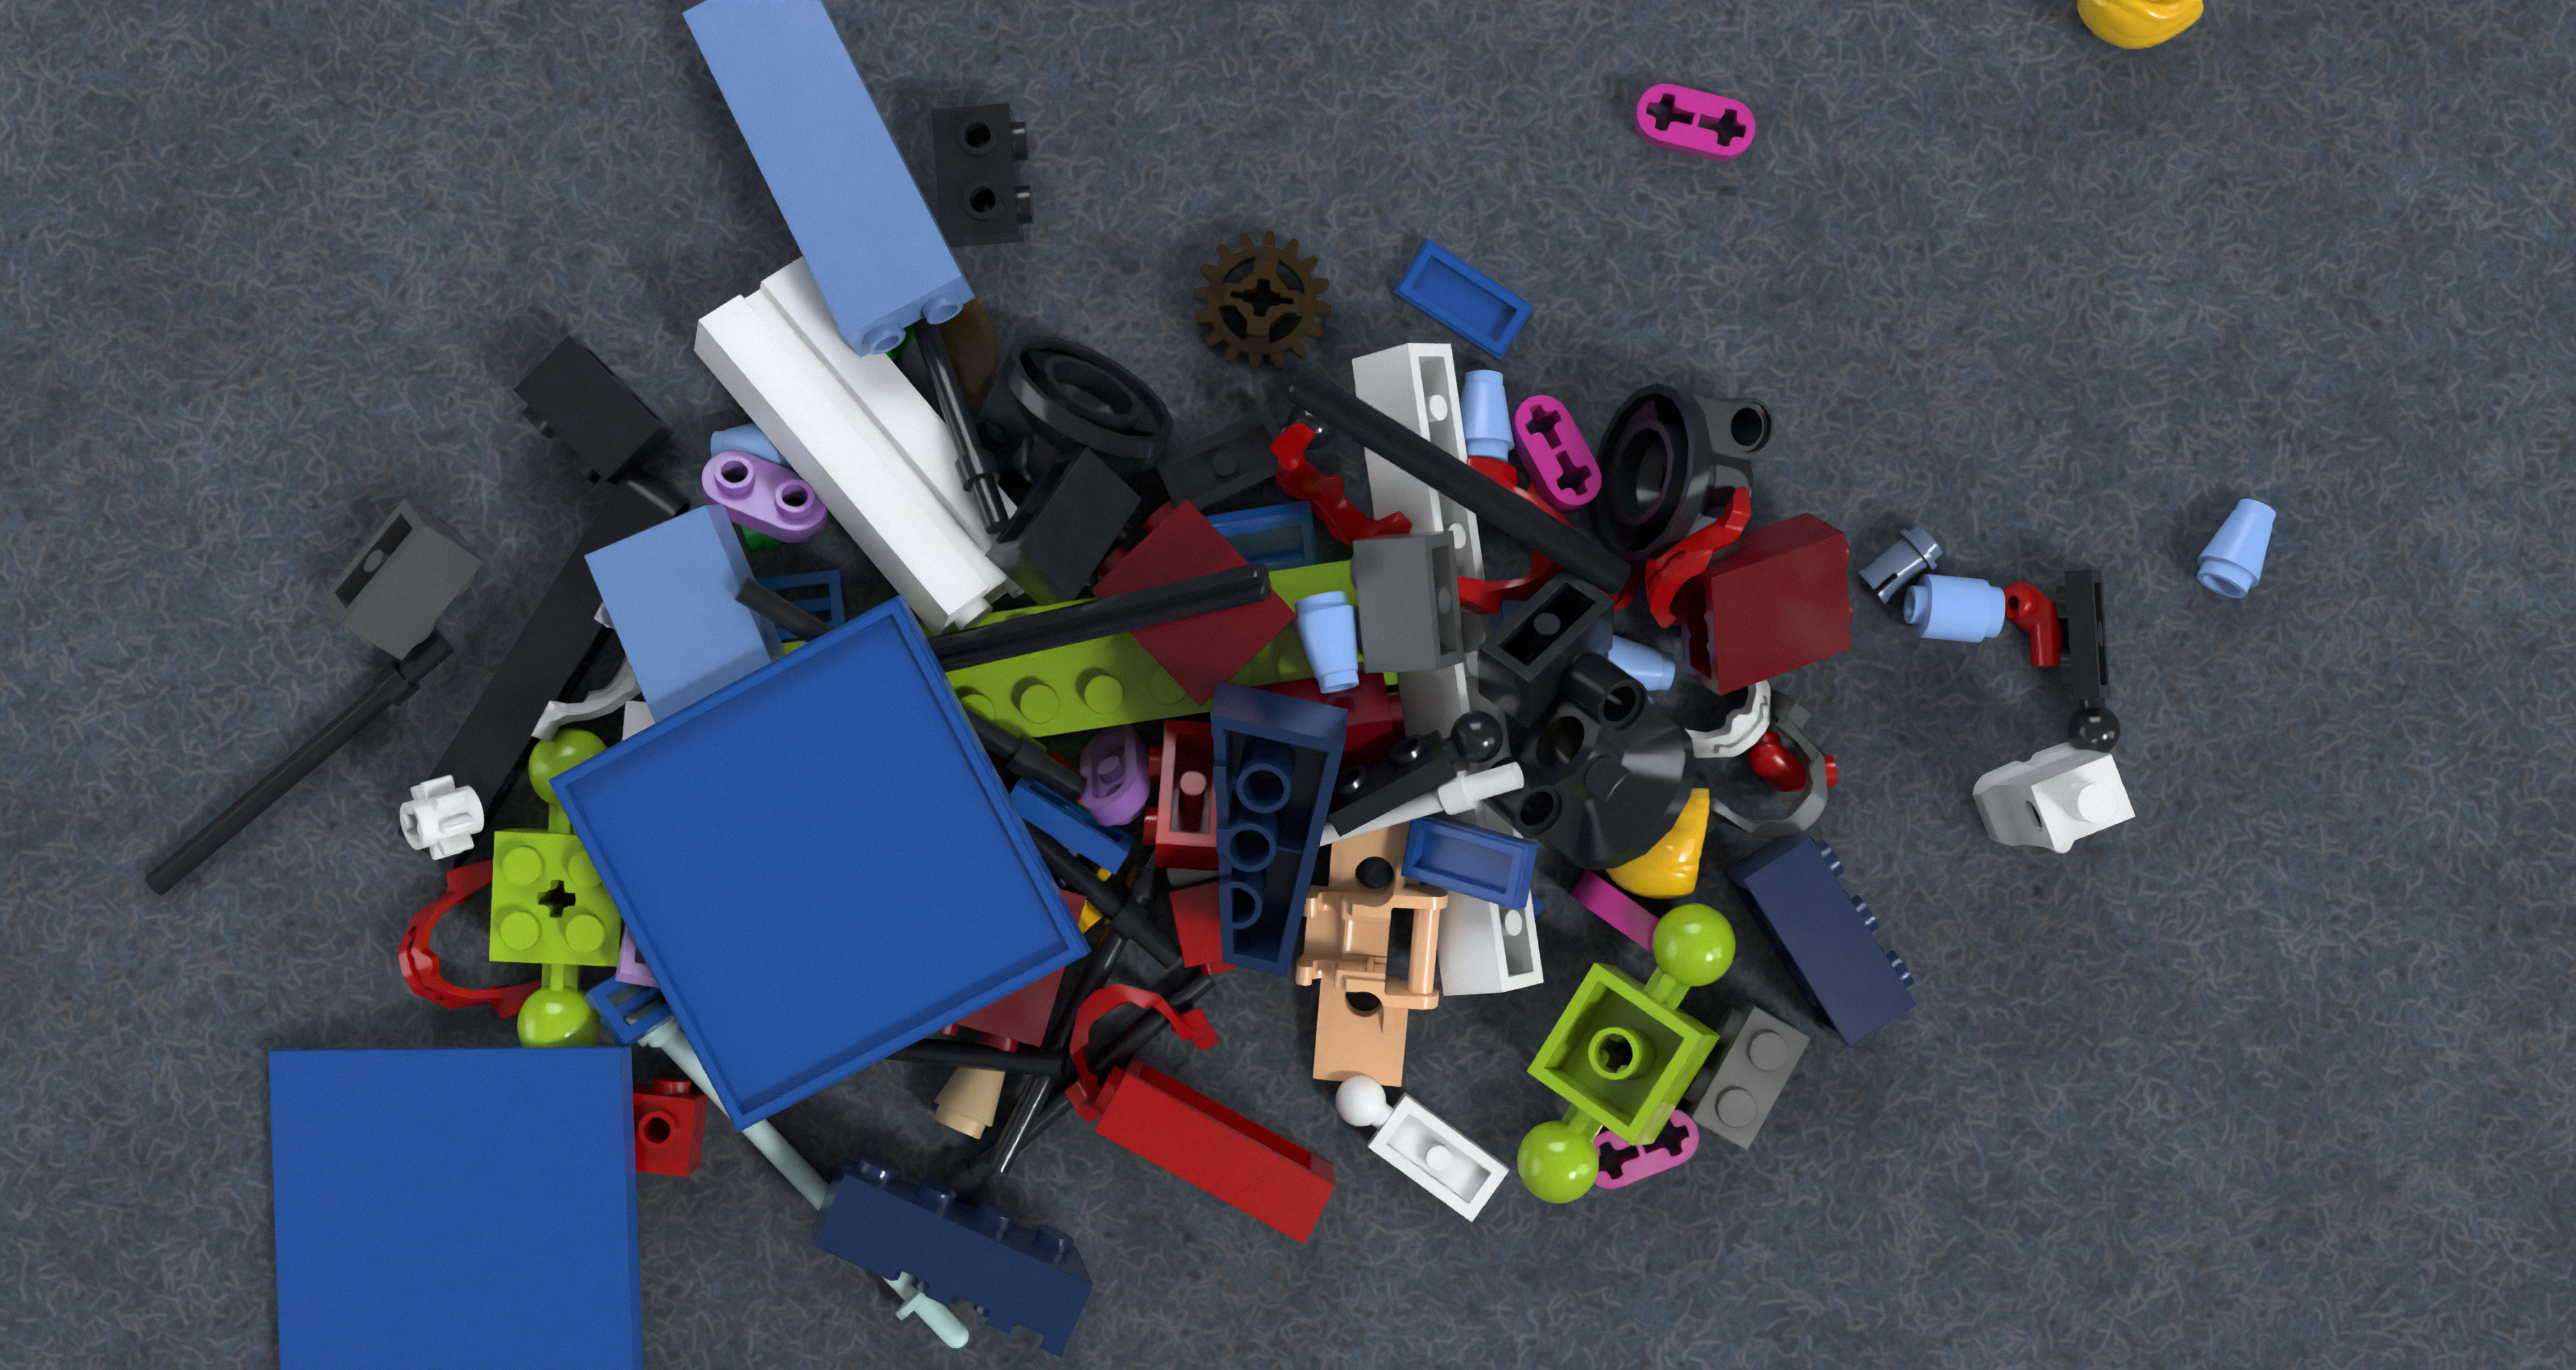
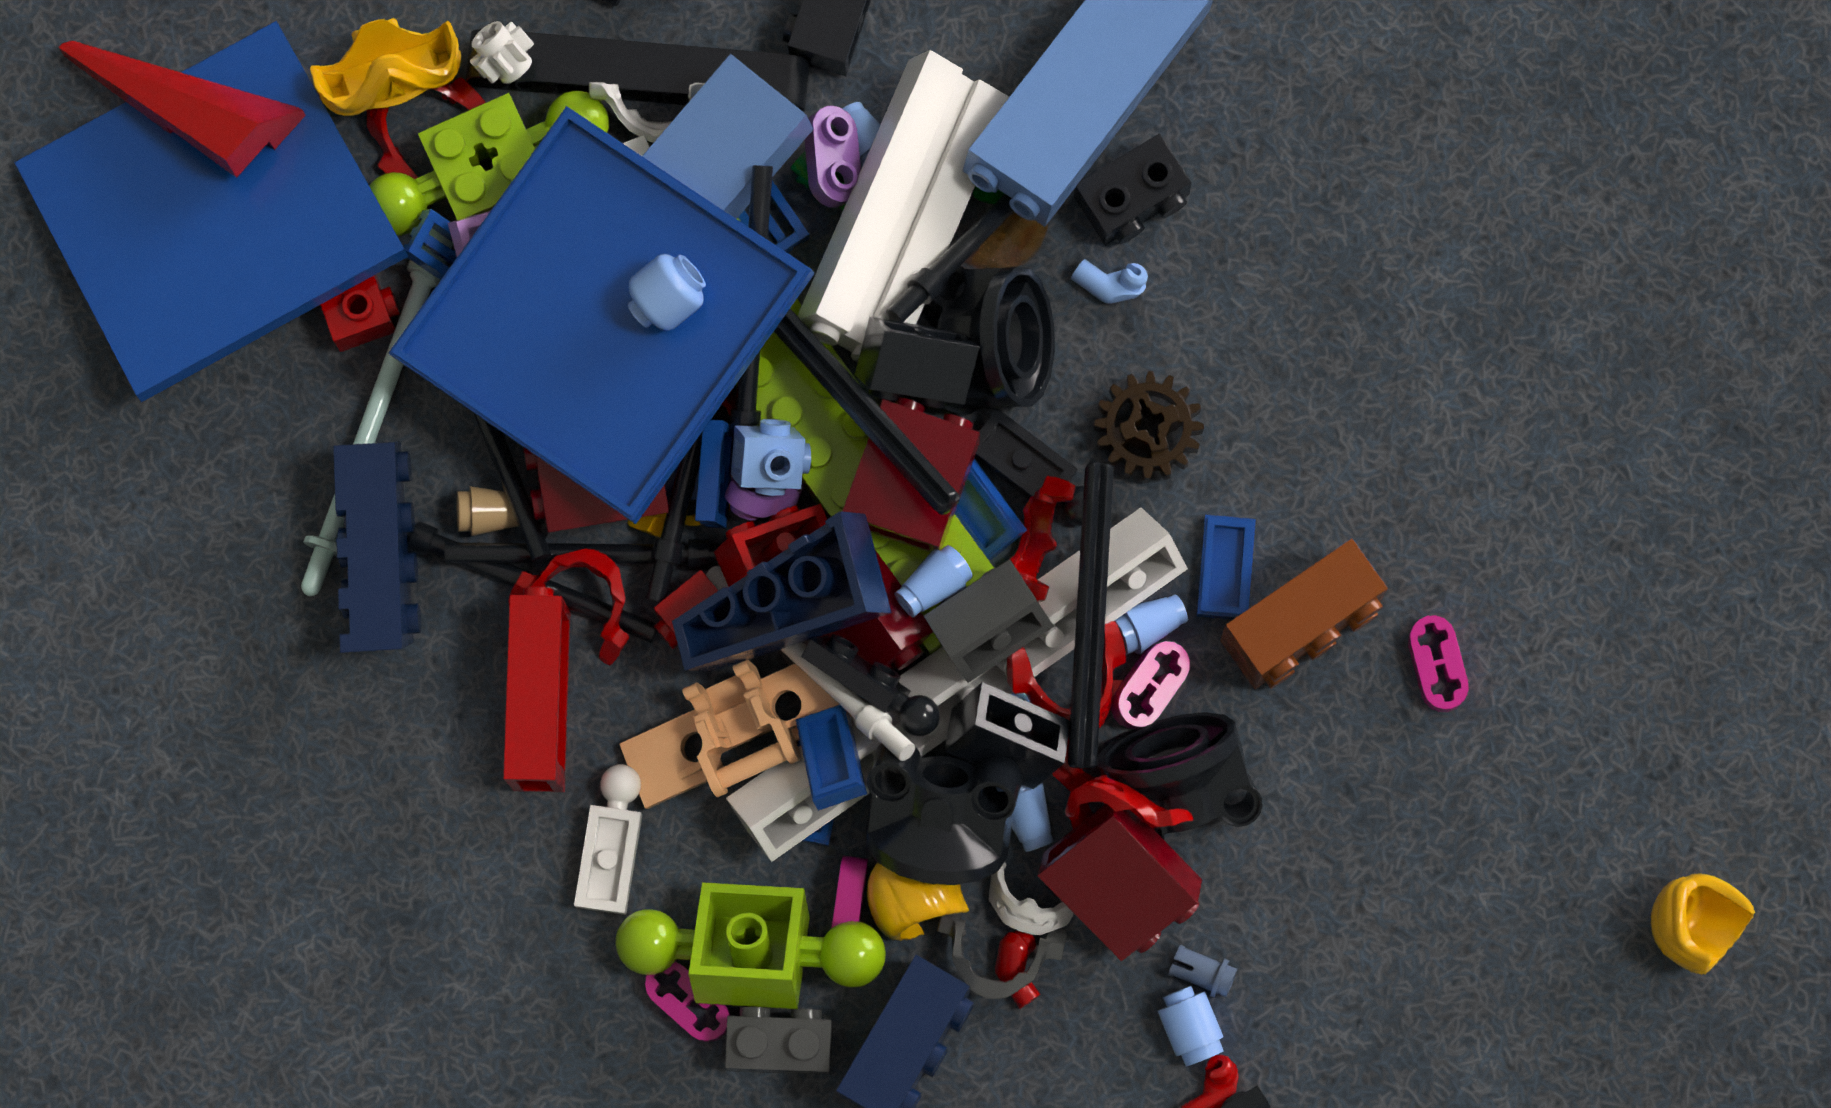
camera: 65 degrees right, 10 degrees down
none -> red wedge [58,40,306,178]
none -> yellow piece [310,18,461,116]
none -> light blue head [628,254,706,331]
none -> light blue brick [731,419,811,496]
none -> light blue arm [1071,259,1148,304]
none -> dark orange brick [1220,539,1388,689]

